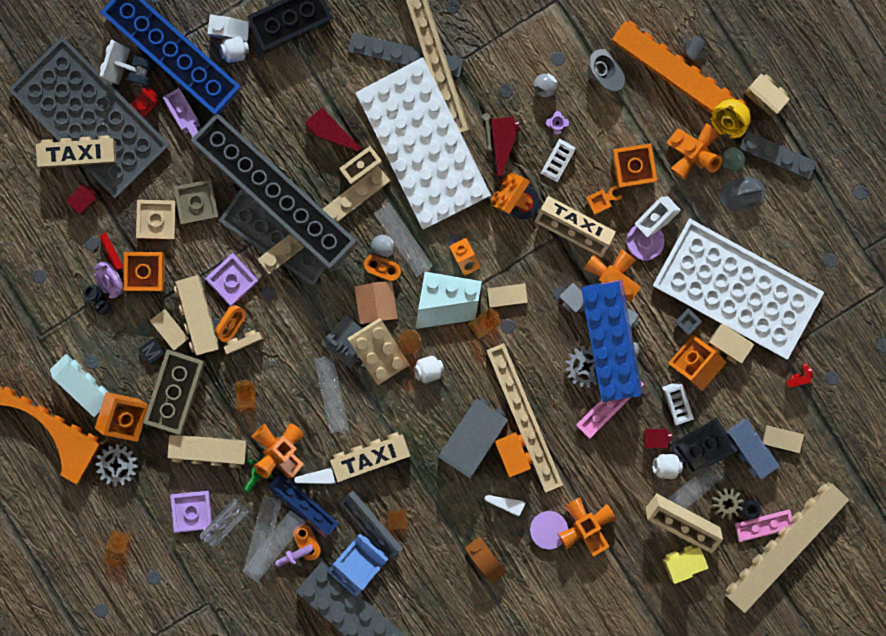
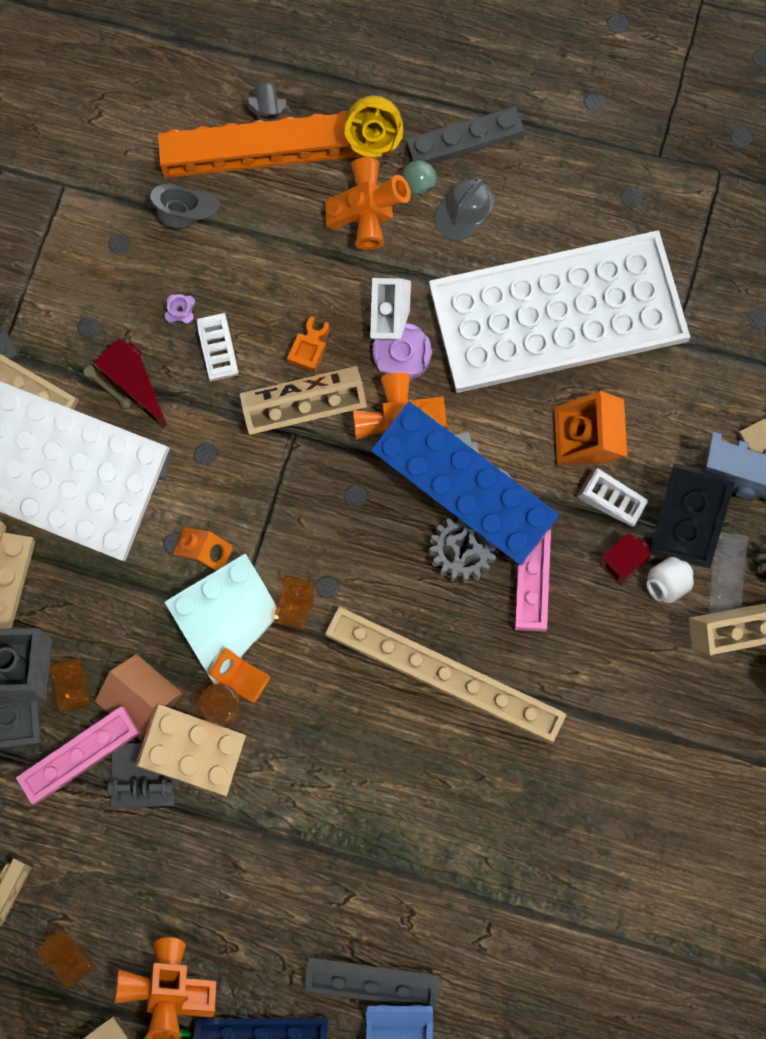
camera: 35 degrees left, 15 degrees down
white slope [295,468,336,484] -> none
clear plate [314,355,349,434] -> none
tan brick [330,432,411,482] -> none
orange plate [364,255,401,281] -> none
light grey piece [370,235,394,258] -> none
clear plate [374,203,433,277] -> none
clear orange tile [387,509,408,530] -> none
white head [414,356,444,383] -> none
dark grey slope [438,397,508,478] -> none
dark orange brick [465,537,507,584] -> none
white slope [484,495,525,516] -> none
tan tile [487,284,528,308] -> none
orange plate [490,172,540,219] -> none
orange brick [494,432,533,478] -> none
lavender tile [530,511,568,549] -> none
light grey piece [533,74,558,97] -> none
orange brick [557,497,616,557] -> none
light grey brick [559,283,585,313] -> none
orange brick [612,143,657,189] -> none
dark grey plate [675,308,702,335] -> none
tan brick [708,323,754,364] -> none
tan slope [744,74,789,118] -> none
red bracket [785,364,813,388] -> none
none -> bright pink plate [16,706,141,805]
none -> clear orange bracket [49,658,92,713]
none -> orange bracket [208,648,270,703]

